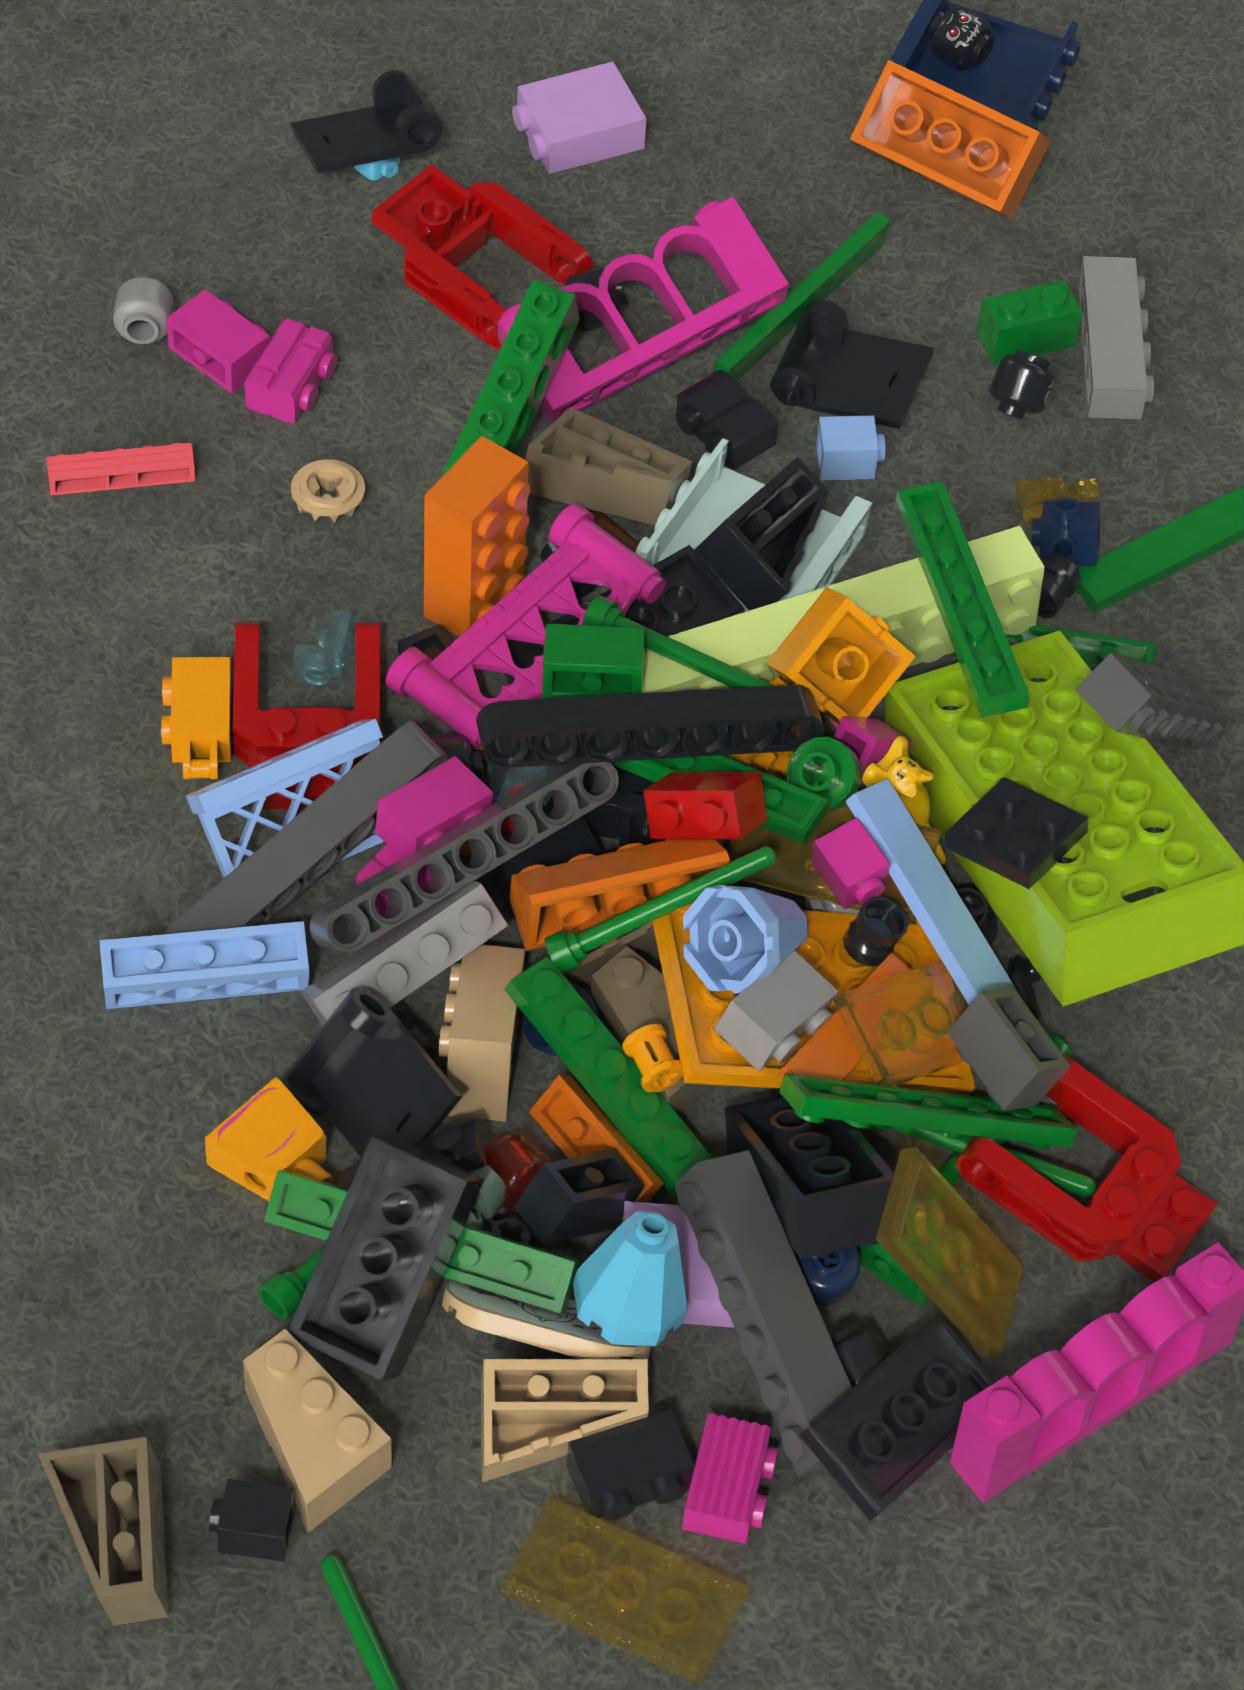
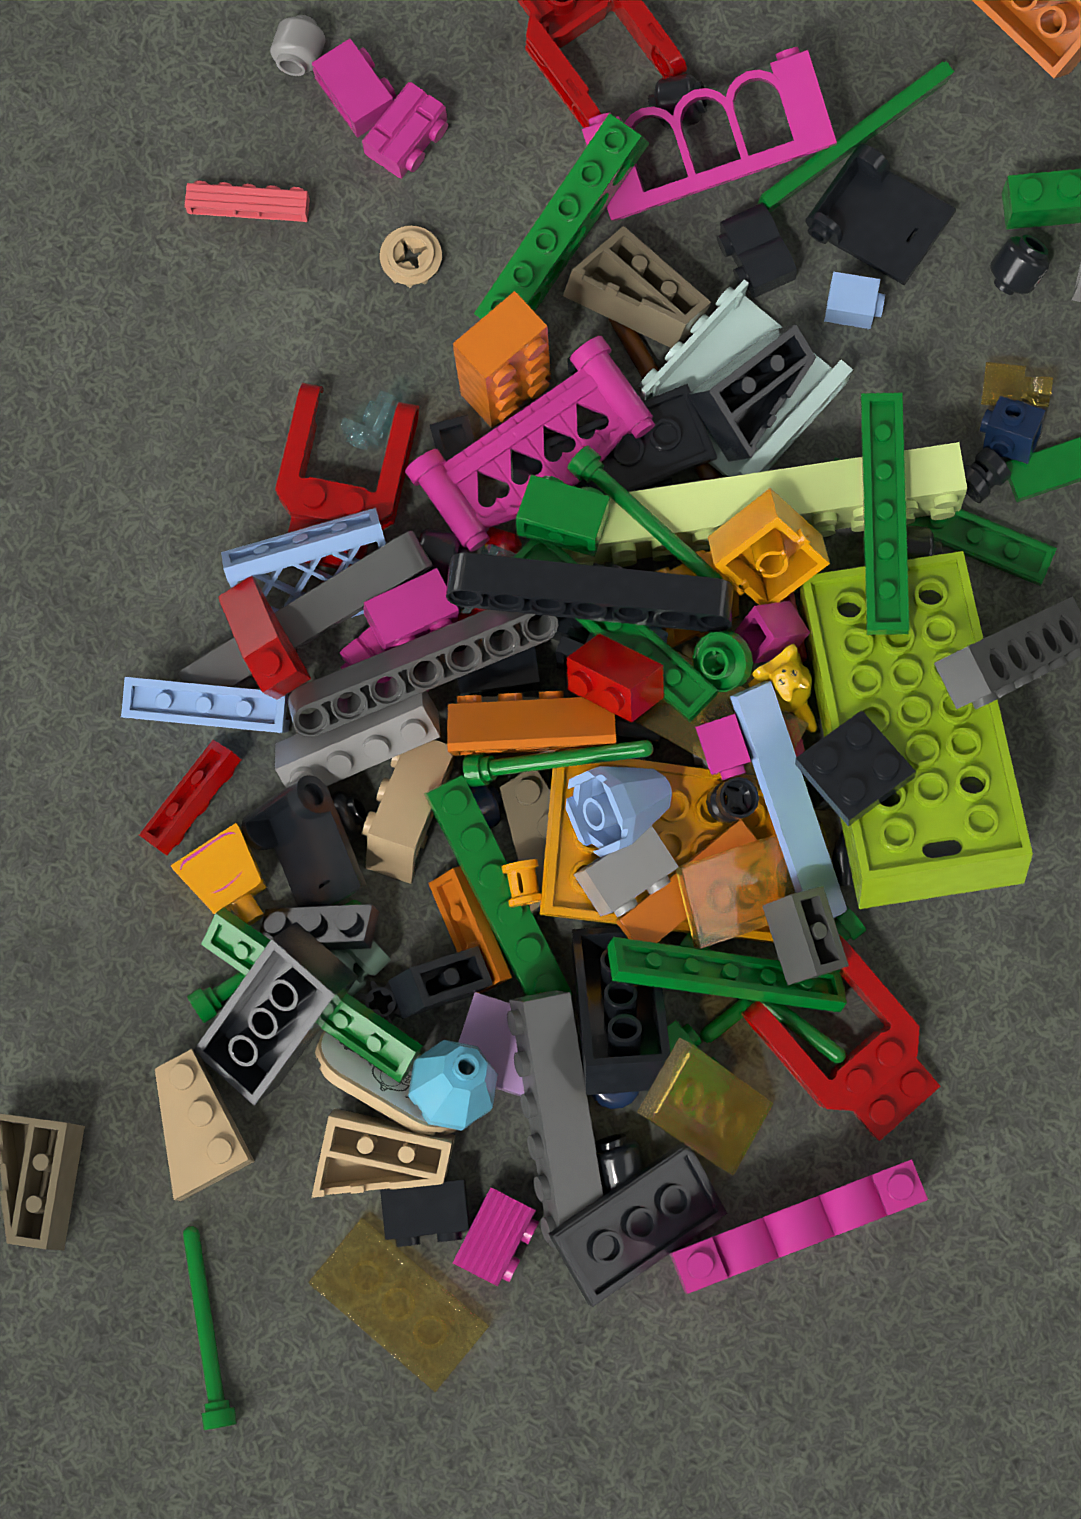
camera: 25 degrees right, 25 degrees up
light orange brick [161,657,232,780] -> none
black brick [209,1479,294,1562] -> none
clear red head [484,1134,552,1212] -> none
none -> red plate [139,740,242,856]
none -> red slope [218,576,311,700]

